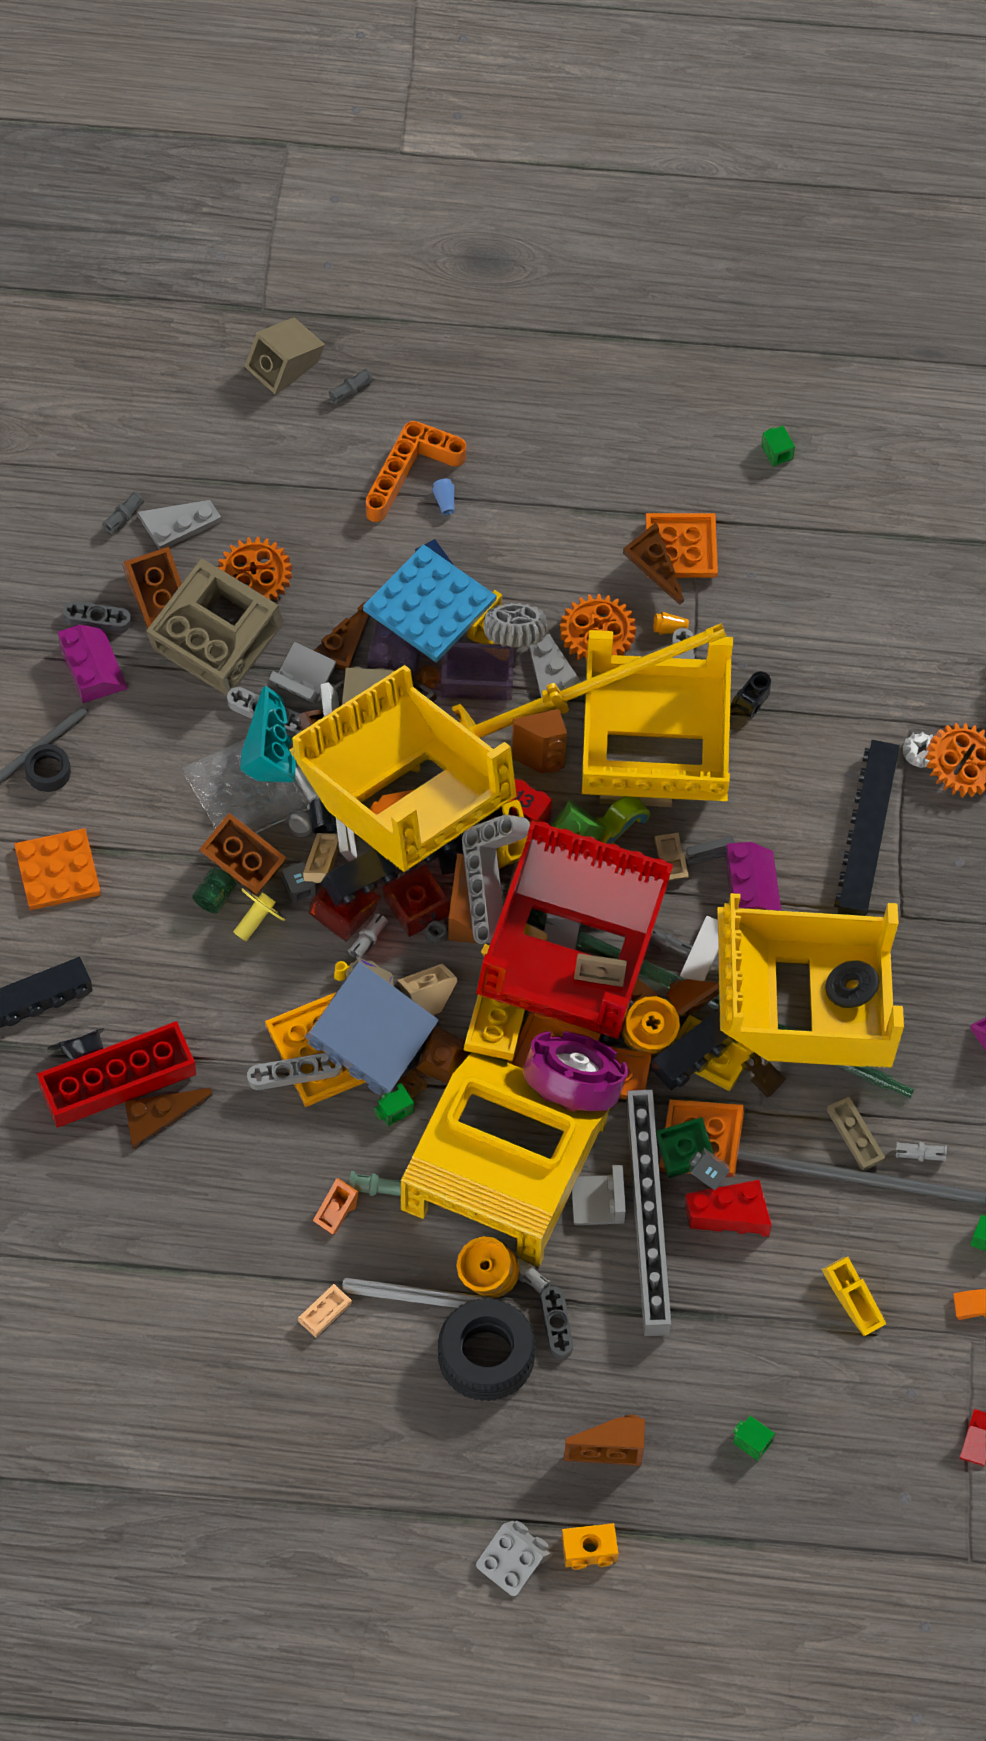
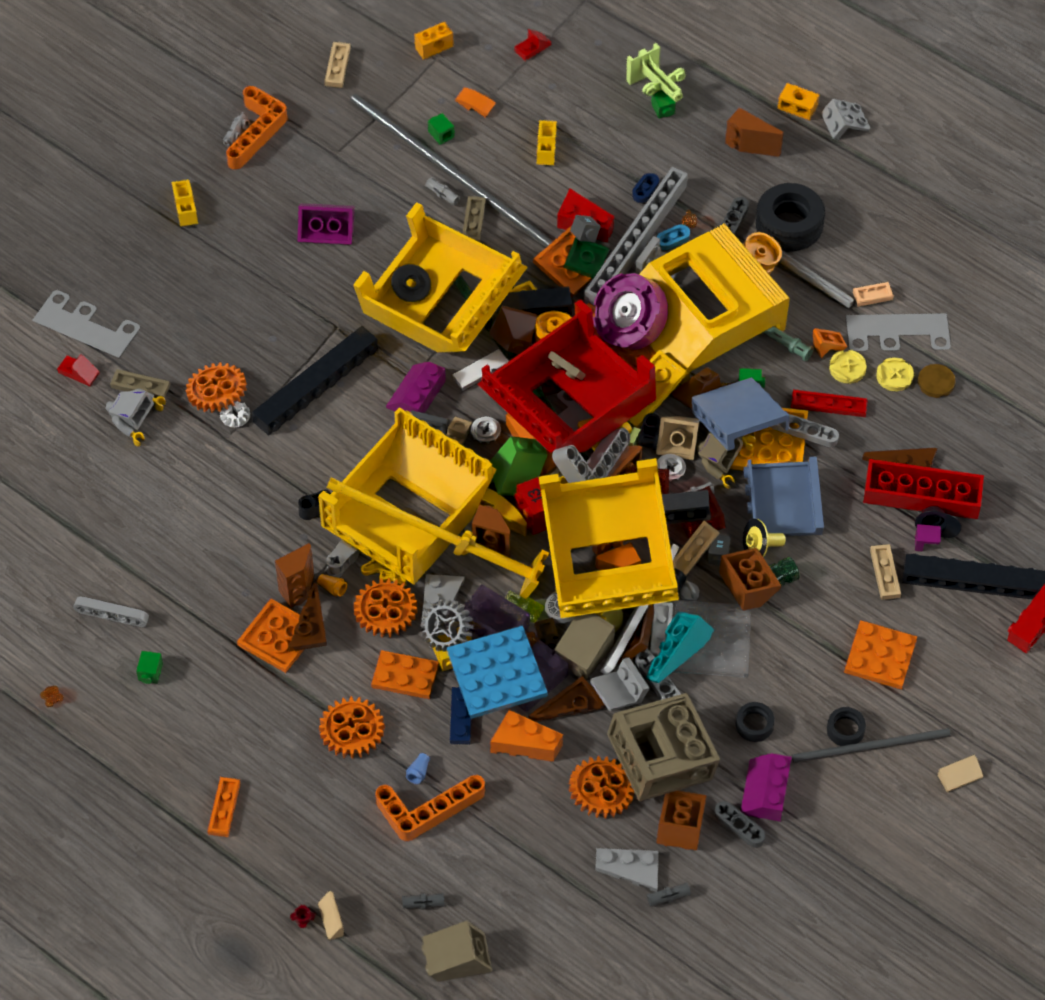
camera: 145 degrees left, 5 degrees down
none -> clear orange plate [40,686,64,707]
none -> light grey beam [73,597,149,627]
none -> orange tile [207,777,241,837]
none -> dark orange slope [275,543,315,608]
none -> dark red plate [290,905,315,929]
none -> tan slope [318,891,344,940]
none -> orange gear [319,696,385,759]
none -> orange plate [371,650,439,699]
none -> yellow slope [479,488,527,536]
none -> orange wedge [490,710,563,762]
none -> clear neon green slope [499,590,545,623]
none -> yellowish green piece [627,43,686,102]
none -> yellowish green tile [627,427,641,446]
none -> dark blue plate [632,173,659,203]
none -> black piece [638,413,660,451]
none -> dark azure plate [657,225,690,250]
none -> white gear [657,454,686,482]
none -> clear orange plate [682,210,697,229]
none -> black tyre [736,702,775,742]
none -> sand blue panel [744,456,824,536]
none -> red tile [791,389,868,417]
none -> light yellow tile [829,350,867,384]
none -> light grey piece [846,313,951,351]
none -> tan plate [870,544,901,600]
none -> light yellow tile [876,357,914,392]
none -> magenta panel [915,524,941,552]
none -> pearl gold tile [918,364,956,398]

